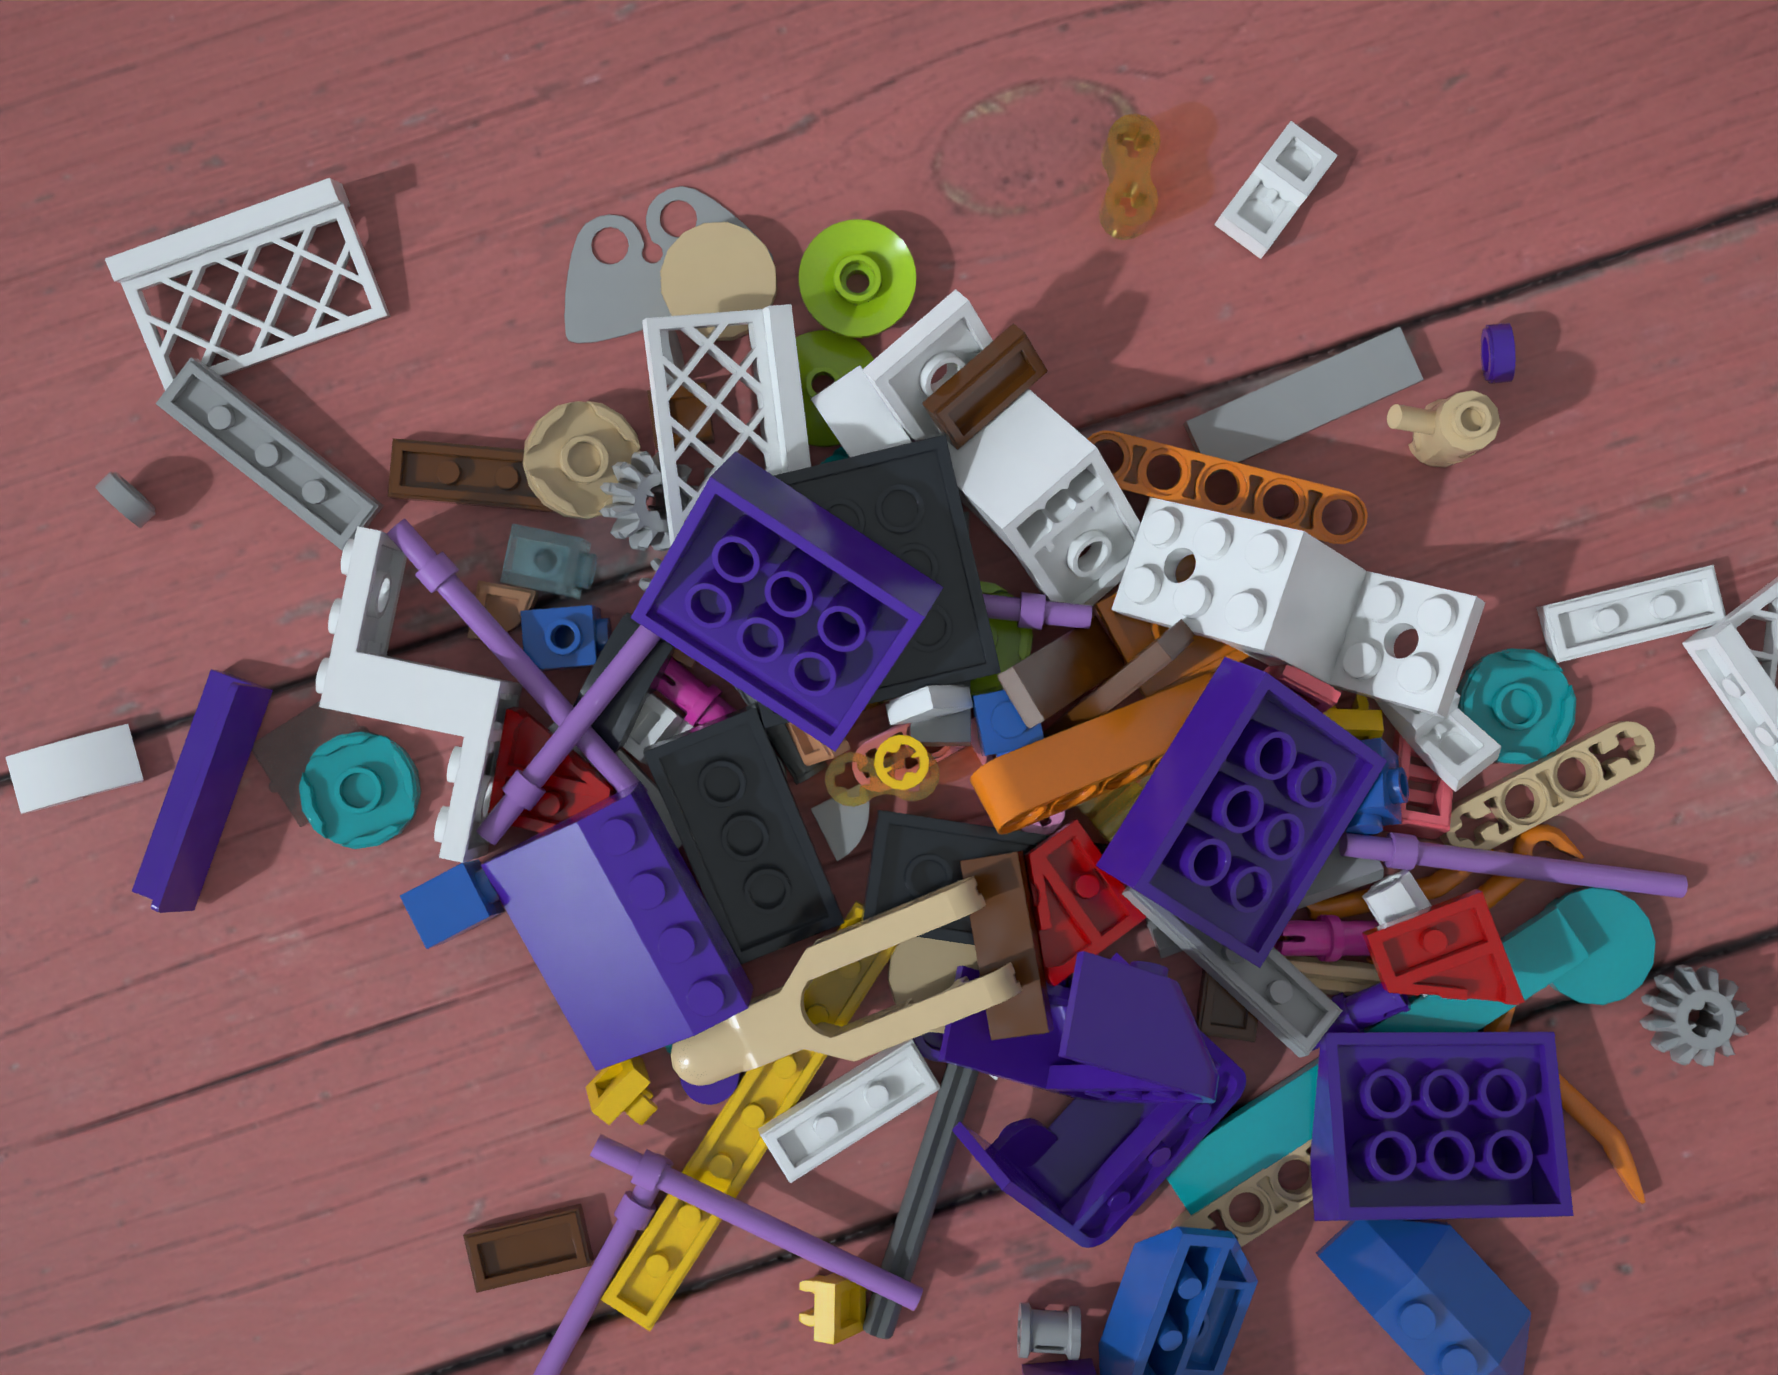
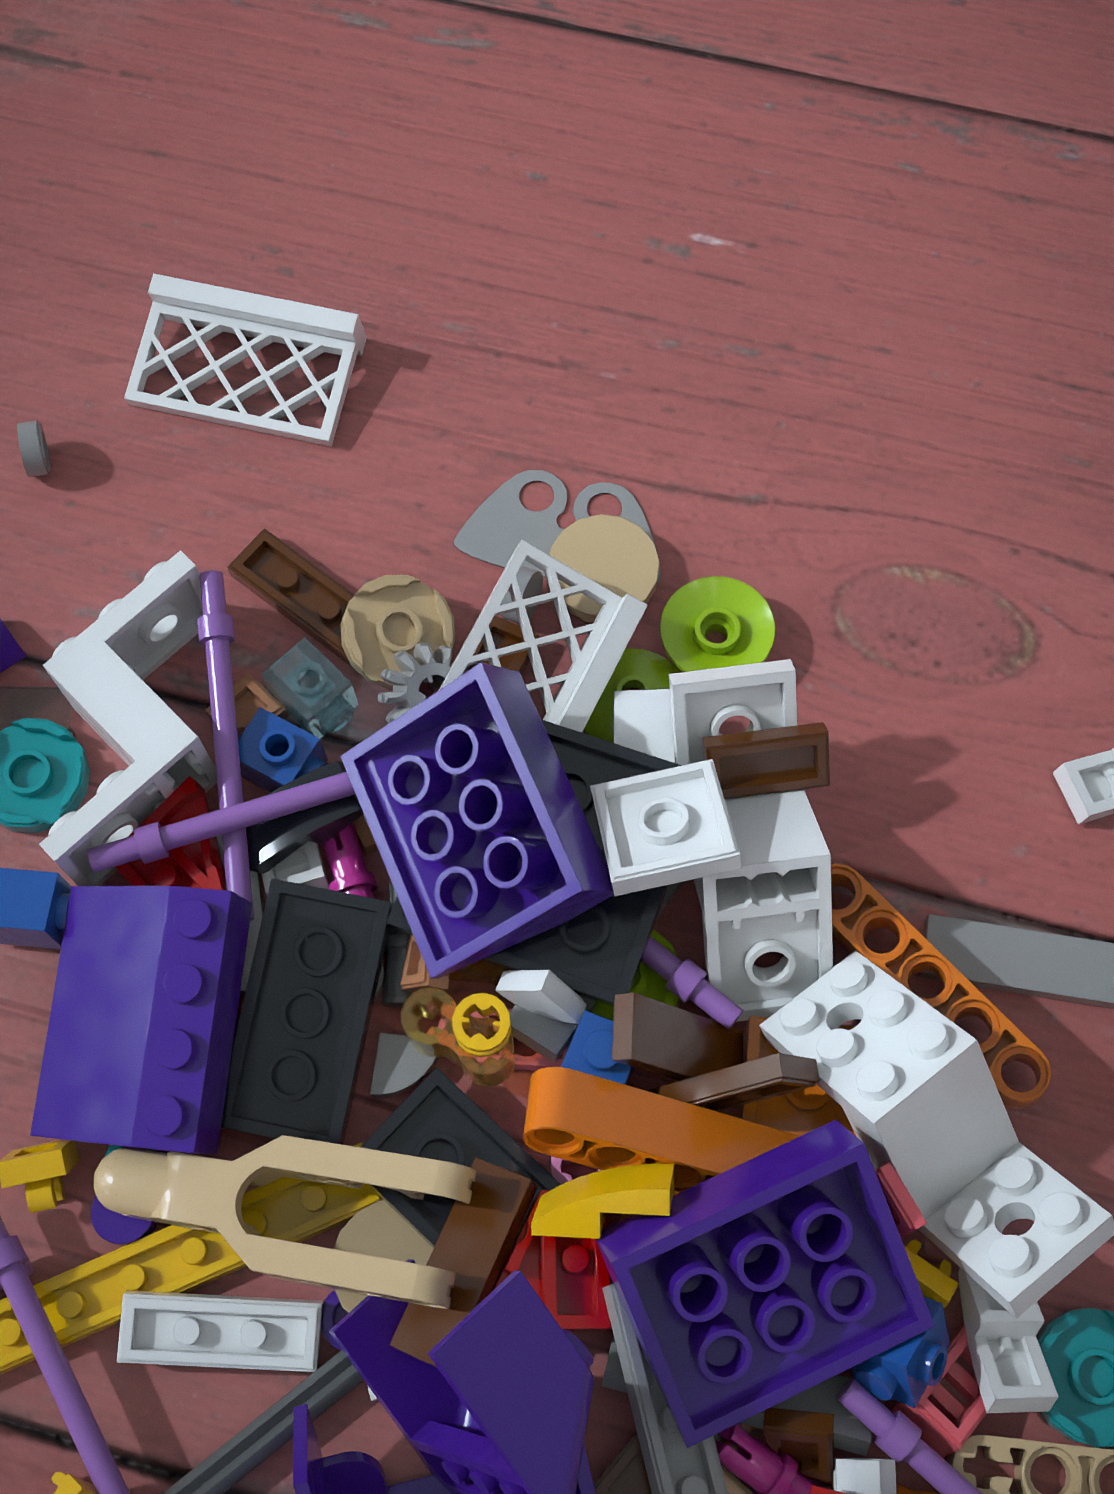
camera: 40 degrees right, 20 degrees down
light grey tile [156,357,384,551] -> none
clear yellow axle [1099,114,1161,240] -> none
none -> yellow slope [531,1164,674,1239]
none -> white tile [590,759,742,896]
none -> reddish brown tile [763,1408,834,1482]

